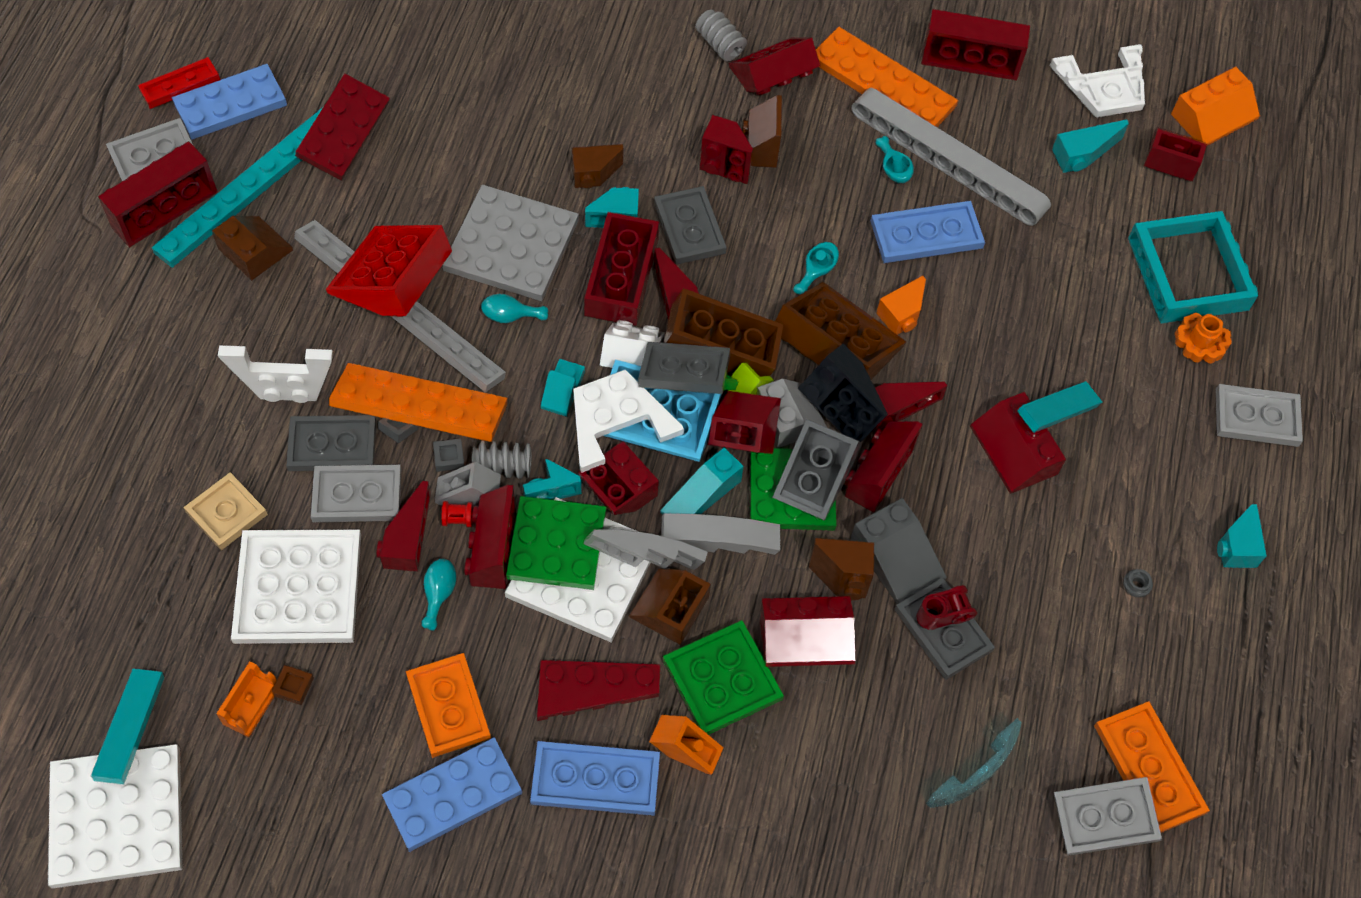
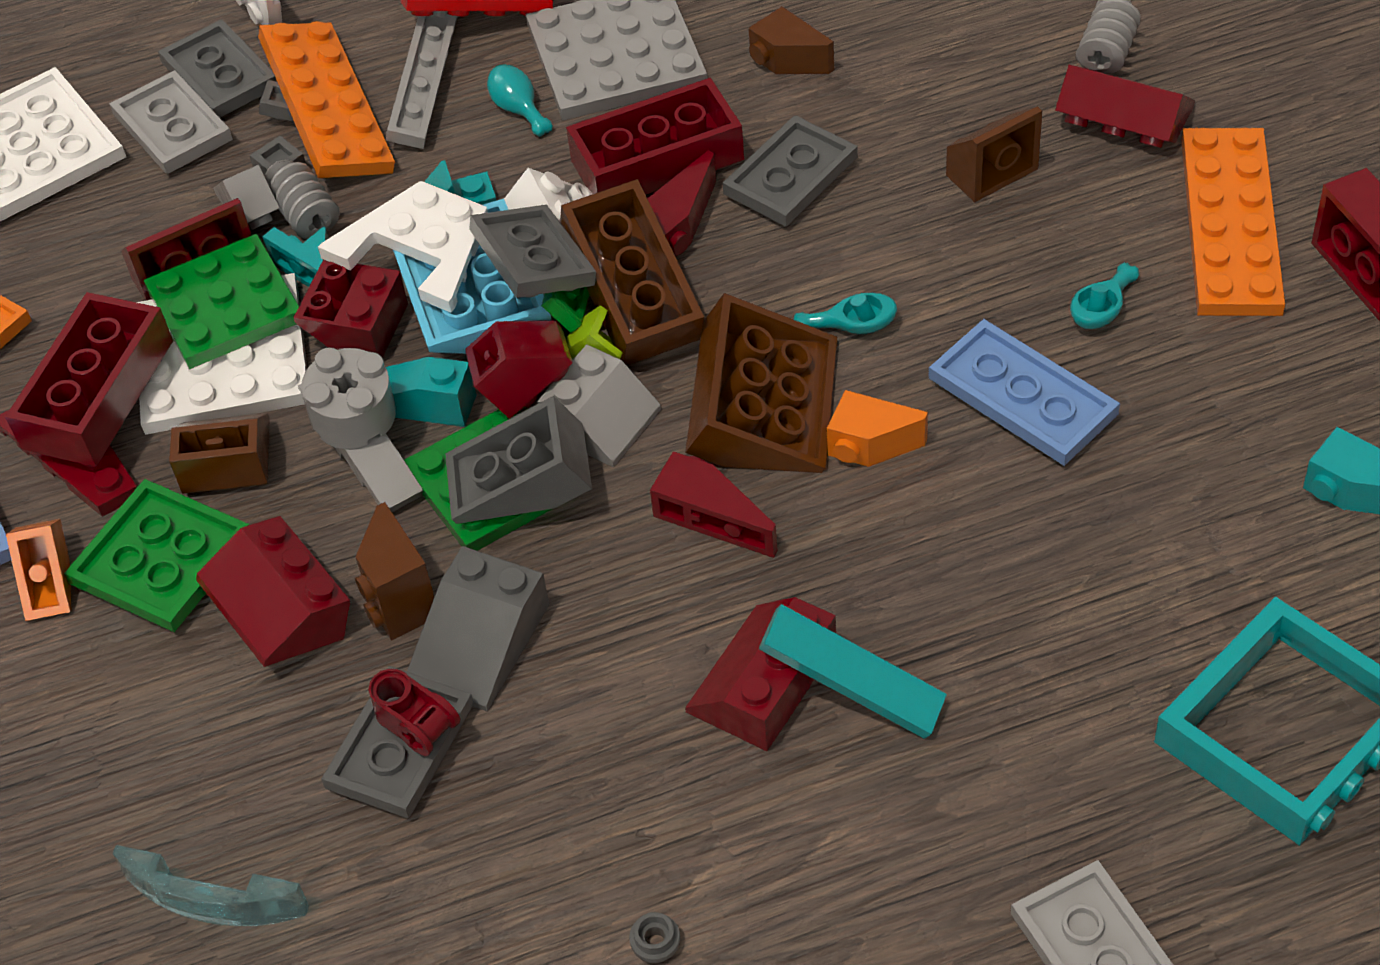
camera: 65 degrees right, 10 degrees down
tan plate [183,472,268,550] -> none
dark red slope [376,481,431,572] -> none
teal piece [421,558,456,631] -> none
red bush [442,501,473,528] -> none
light grey slope [583,530,708,570] -> none
teal slope [585,187,639,228] -> none
dark red slope [700,115,753,184] -> none
black slope [798,343,888,443] -> none
dark red slope [844,421,923,513] -> none
light grey beam [852,88,1051,226] -> none
orange plant [1175,313,1232,364] -> none
none -> dark red brick [5,292,173,467]
none -> light grey brick [301,348,396,449]

